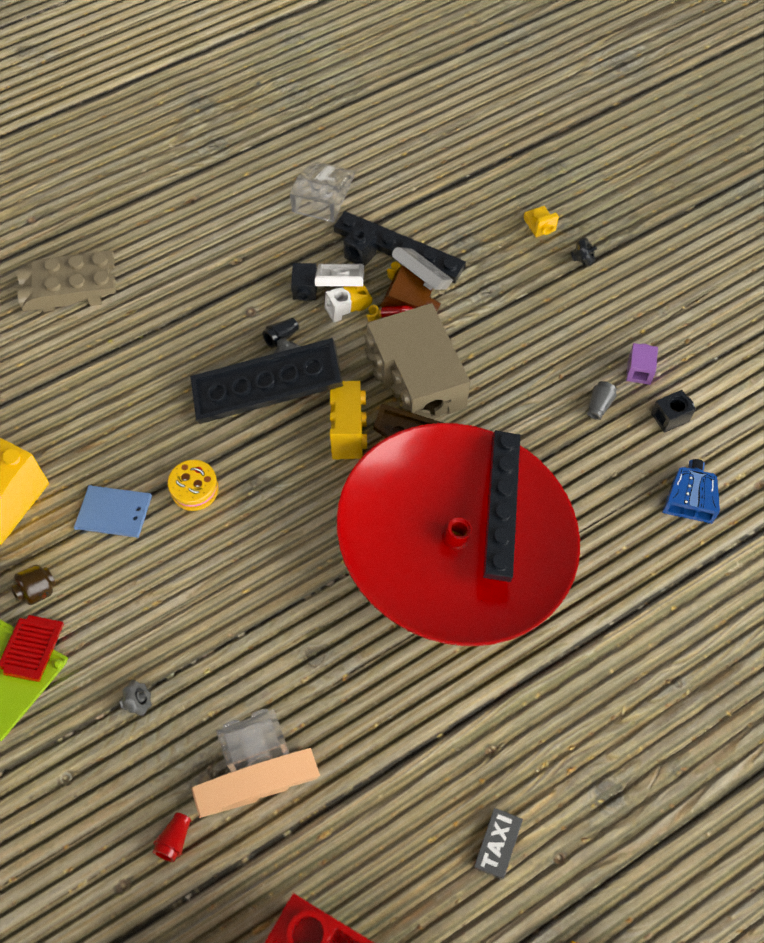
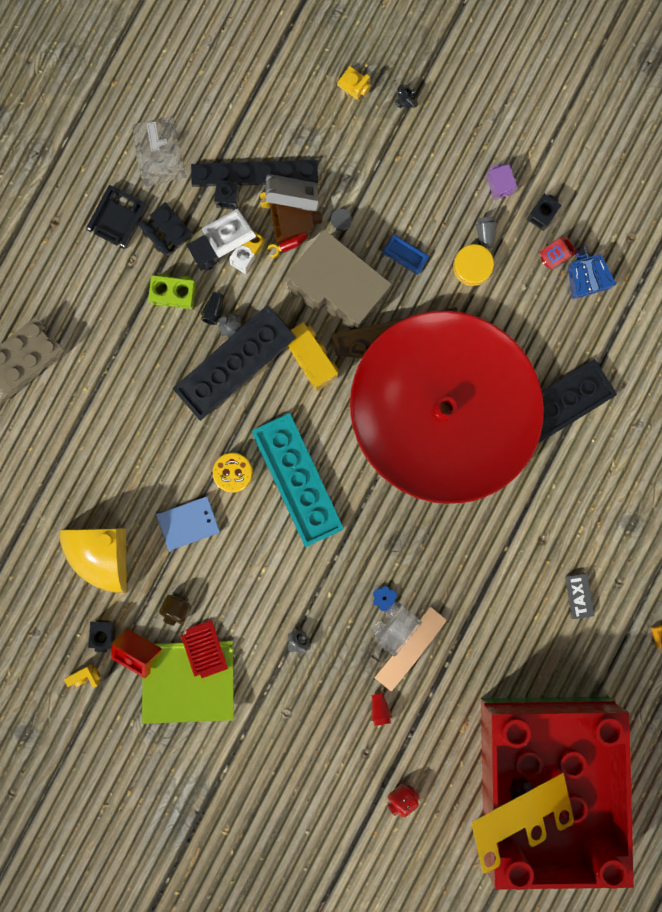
camera: 30 degrees left, 25 degrees up
black plate [483,430,520,582] -> none
none -> black container [86,185,148,250]
none -> black plate [138,202,194,257]
none -> lime brick [148,273,196,310]
none -> teal plate [251,413,344,548]
none -> dark grey tile [331,209,352,231]
none -> blue plant [373,586,397,611]
none -> blue tile [382,234,429,275]
none -> yellow head [453,244,494,286]
none -> black plate [538,359,617,444]
none -> red brick [539,235,578,270]

